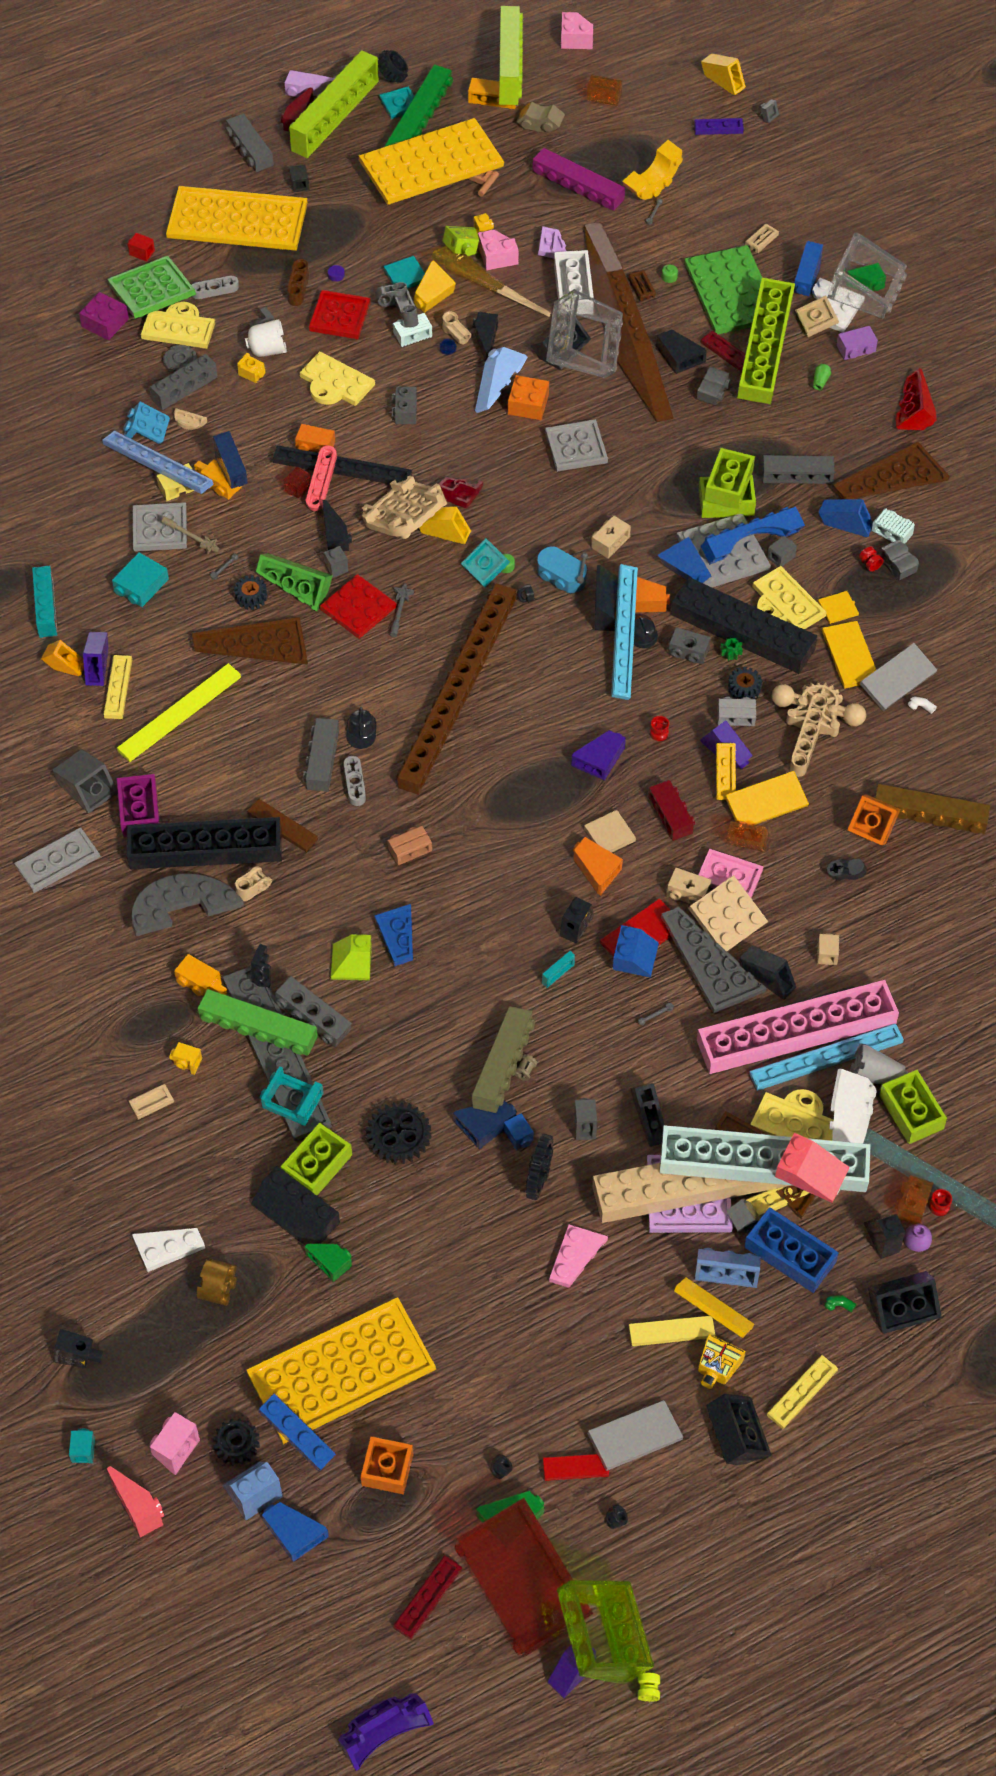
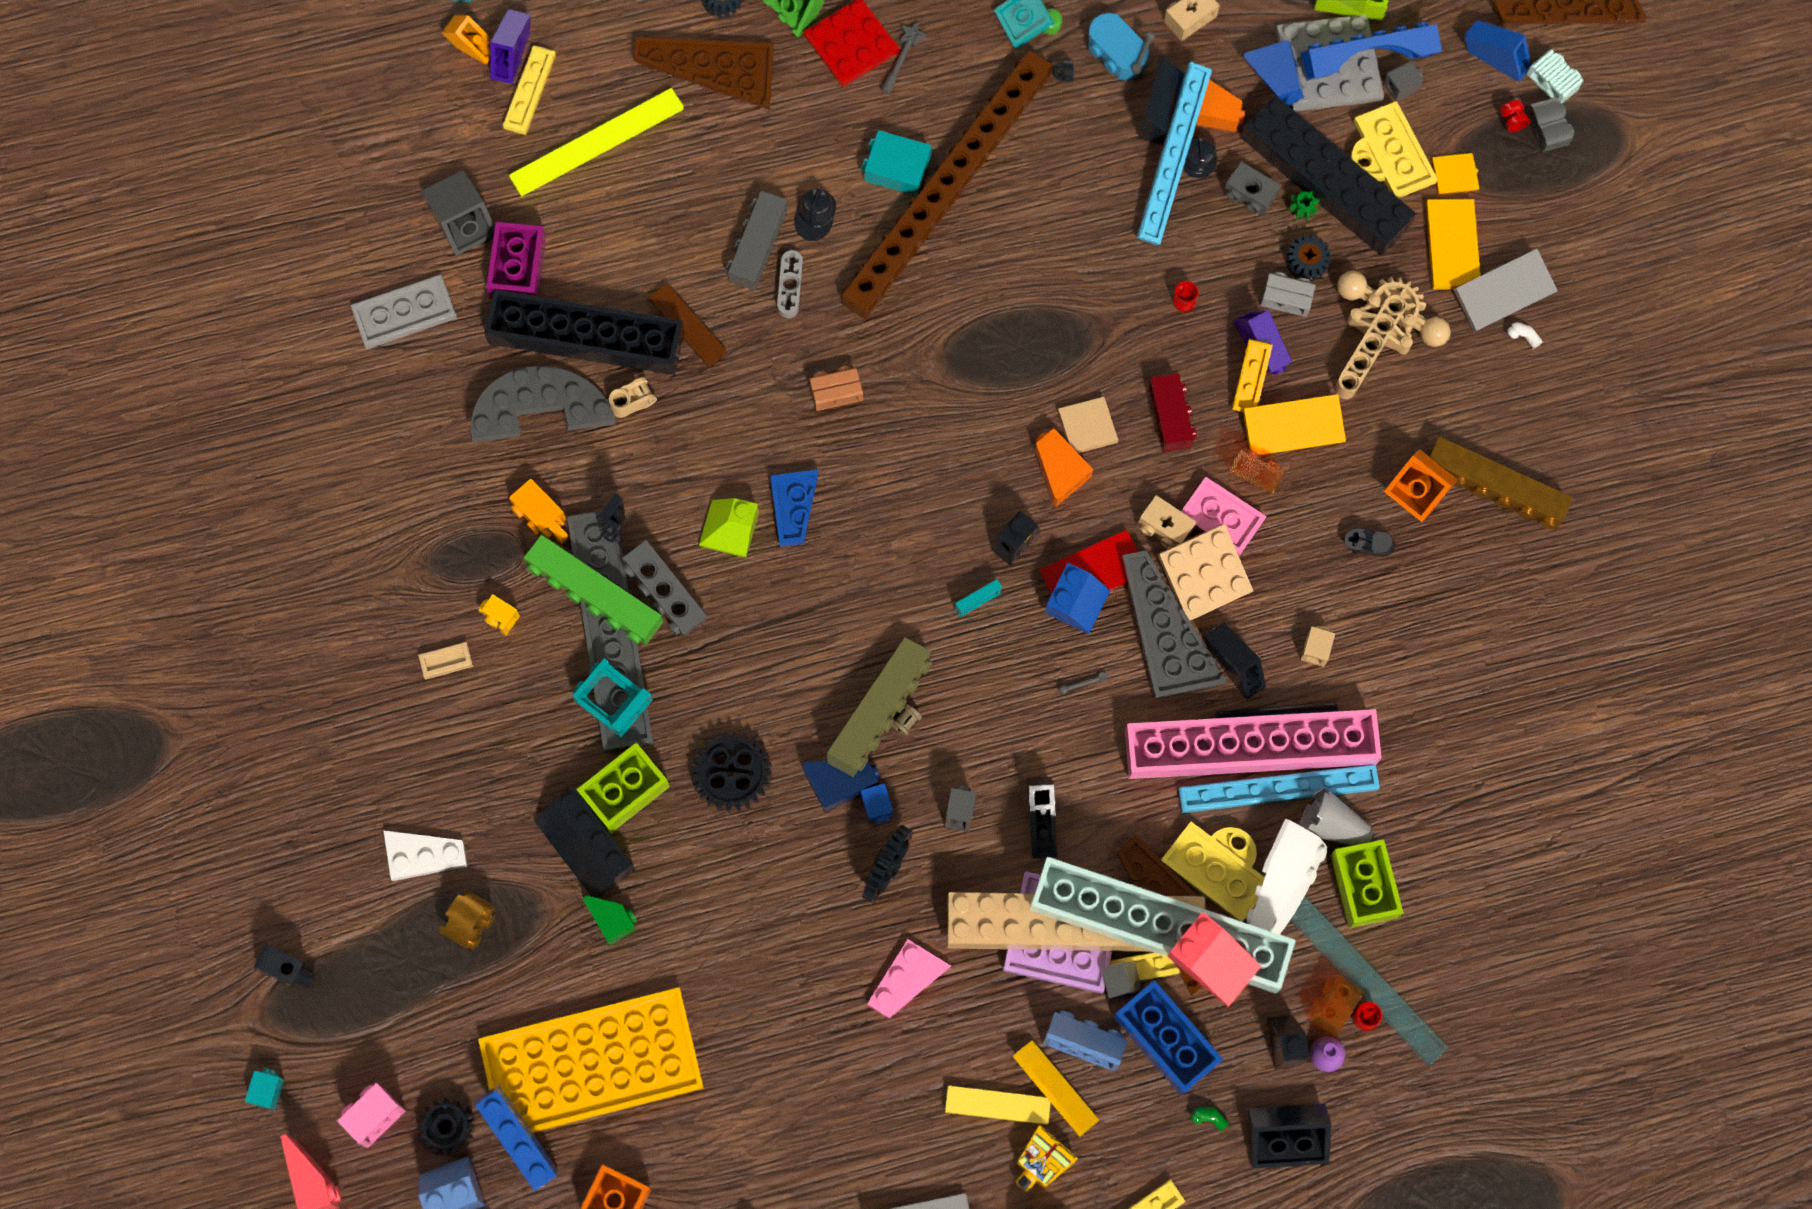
camera: 10 degrees right, 15 degrees up
dark purple slope [572,730,626,781] -> none
none -> teal brick [861,130,932,195]

